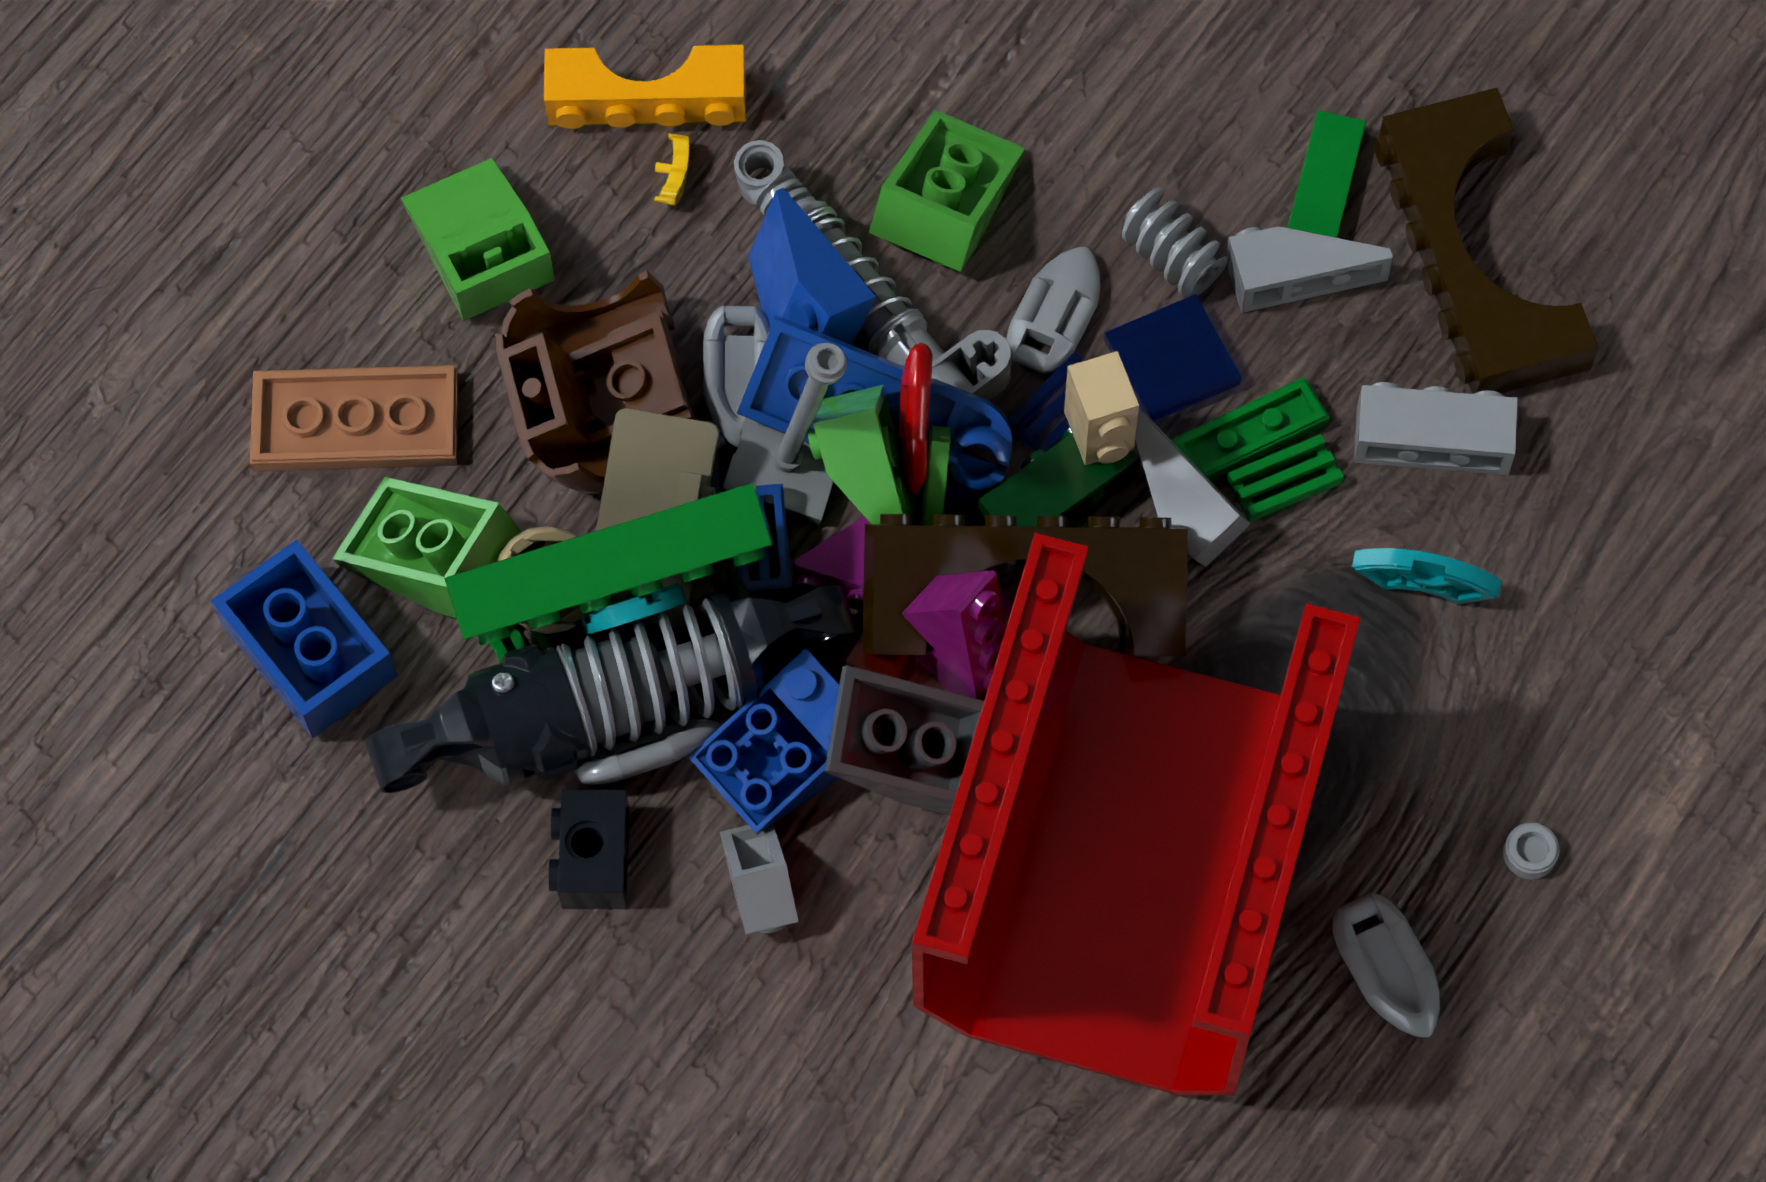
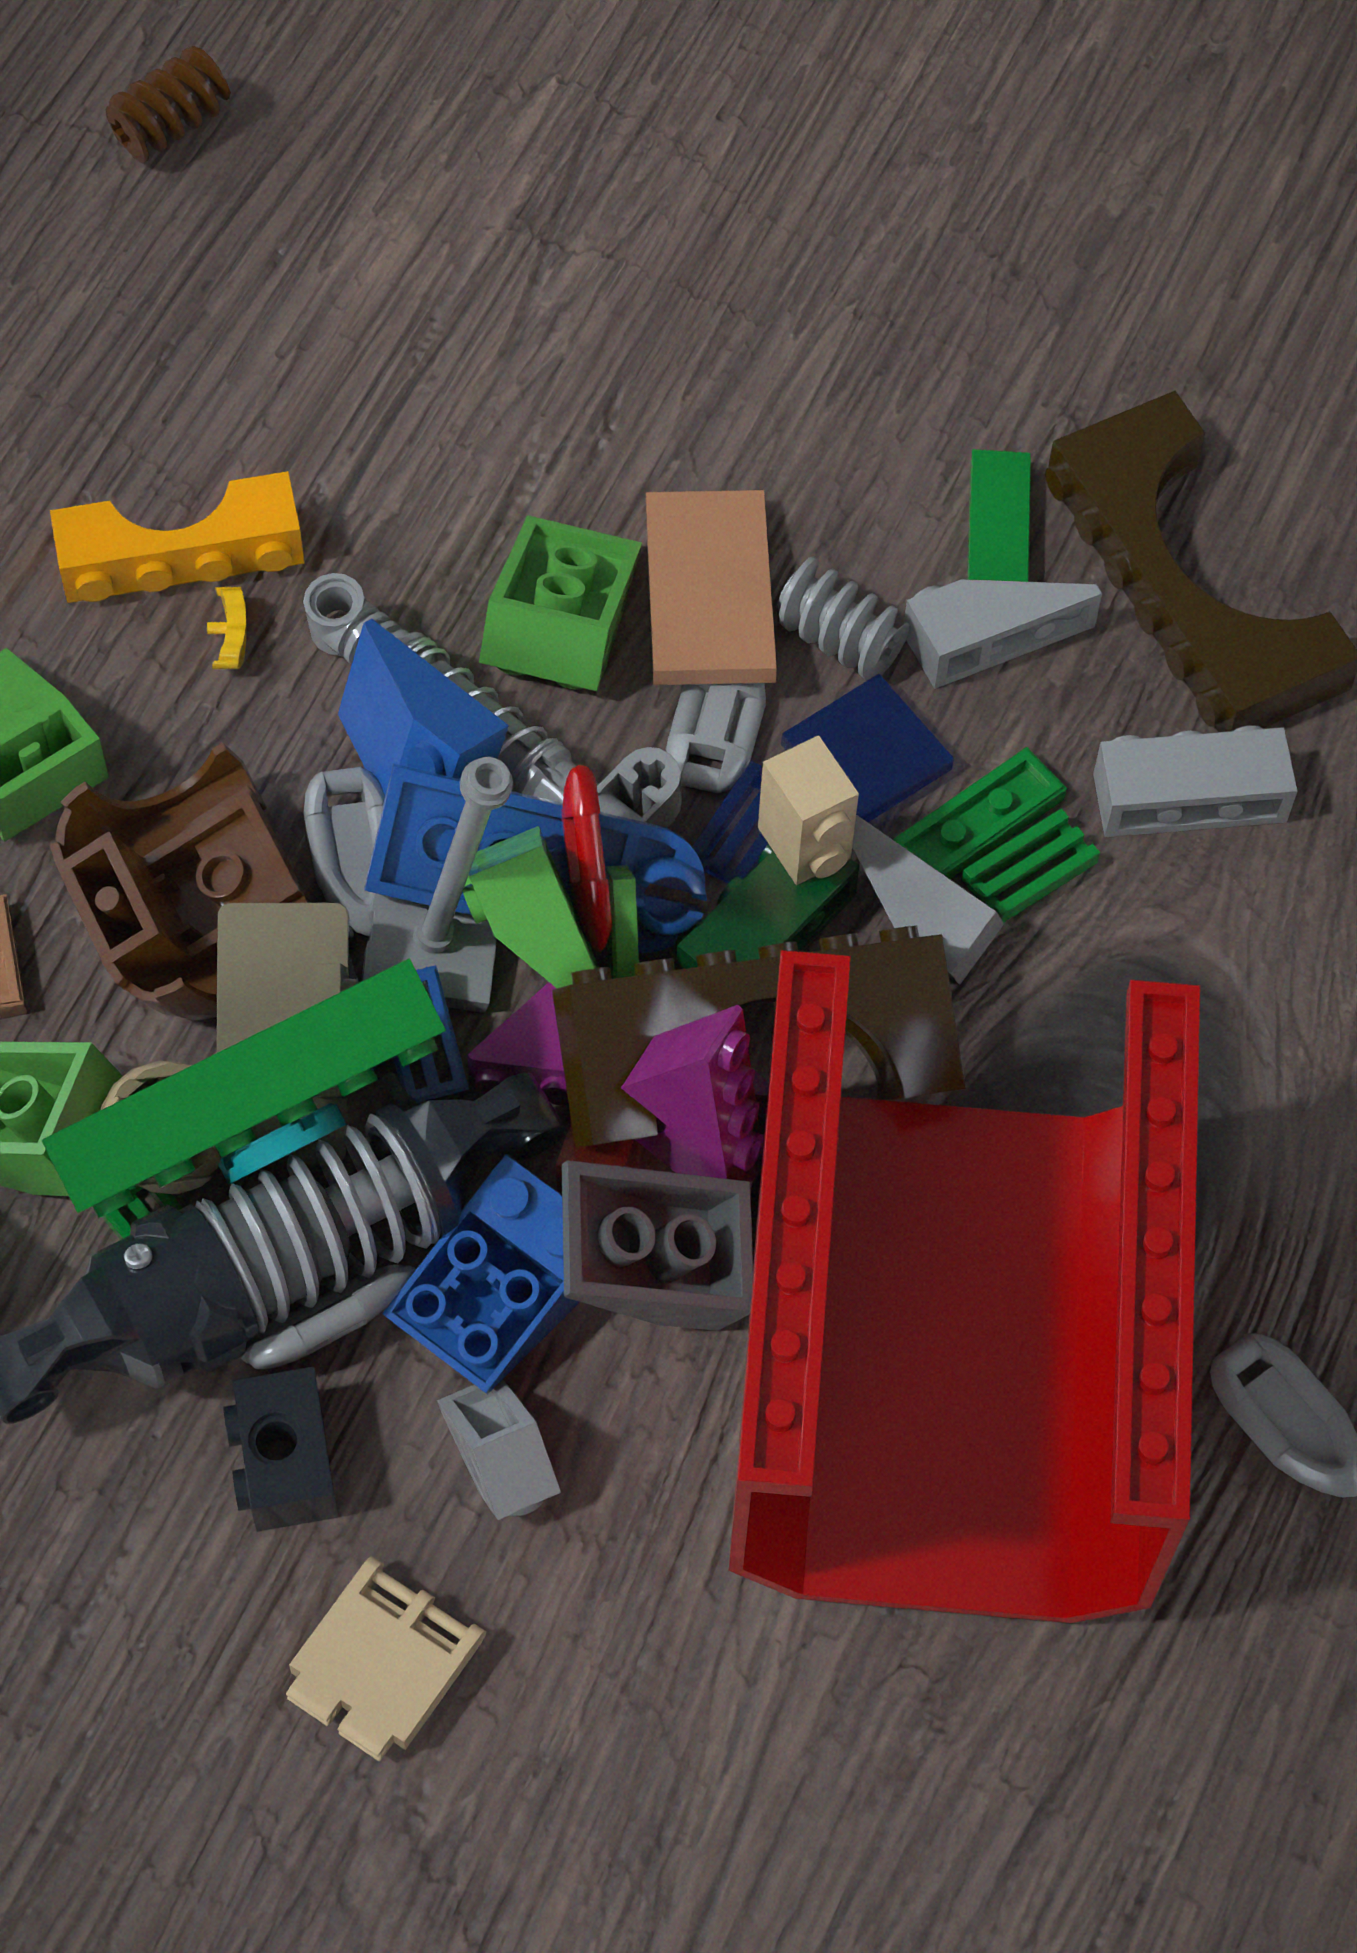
camera: 15 degrees left, 5 degrees down
teal tile [1352,548,1502,605] -> none
none -> tan plate [286,1556,486,1761]
none -> nougat tile [646,490,777,685]

